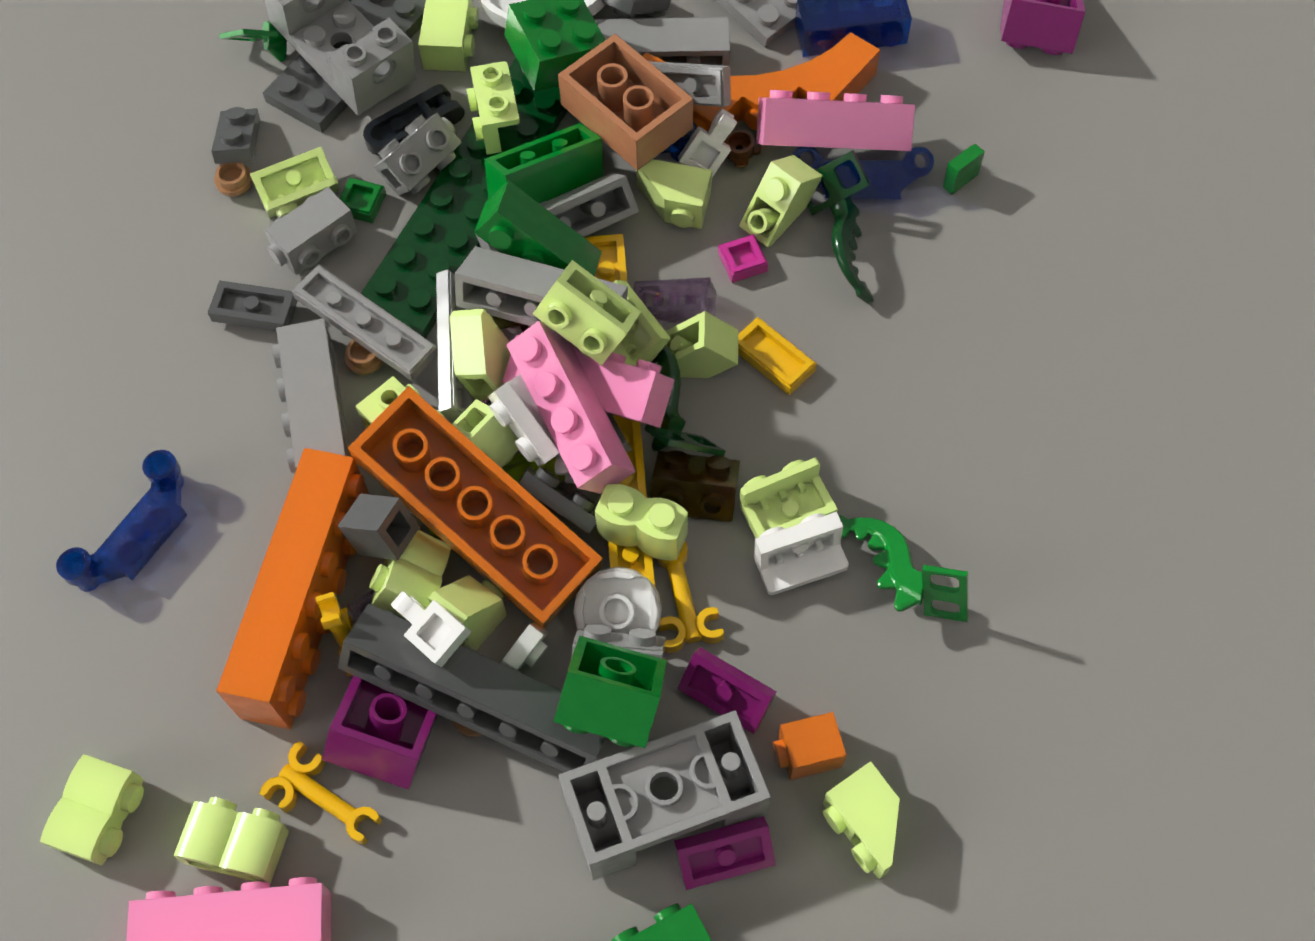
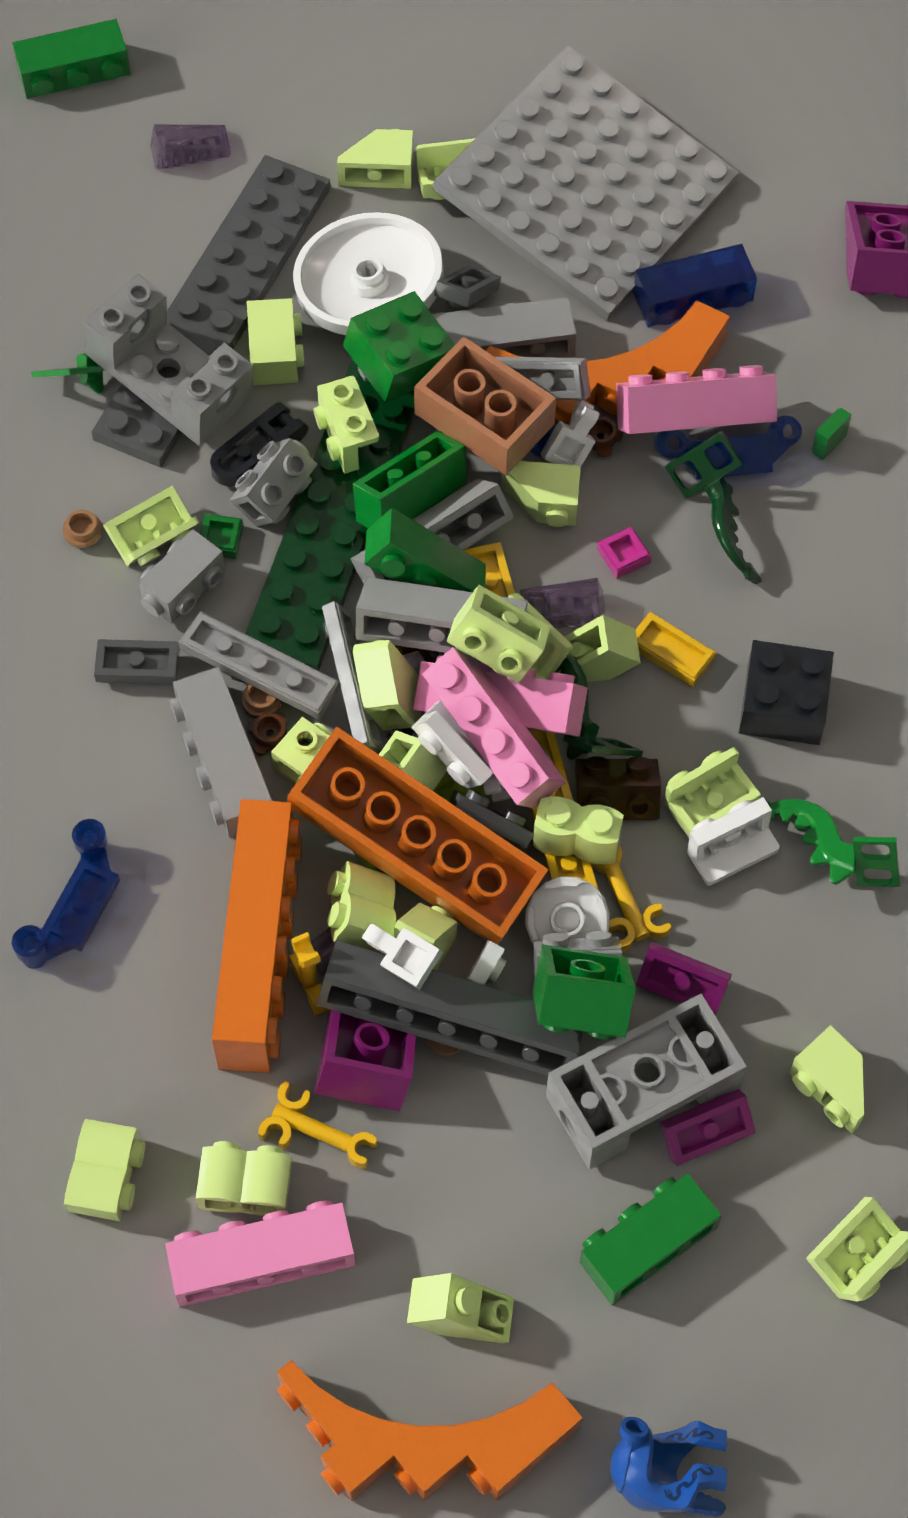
camera: 10 degrees left, 0 degrees up
dark grey plate [211,107,260,164] -> none
dark grey brick [338,493,420,560] -> none
yellowish green slope [739,155,823,247] -> none
orange brick [773,712,846,780] -> none
none -> reddish brown plate [248,713,287,755]
none -> black brick [739,640,834,745]

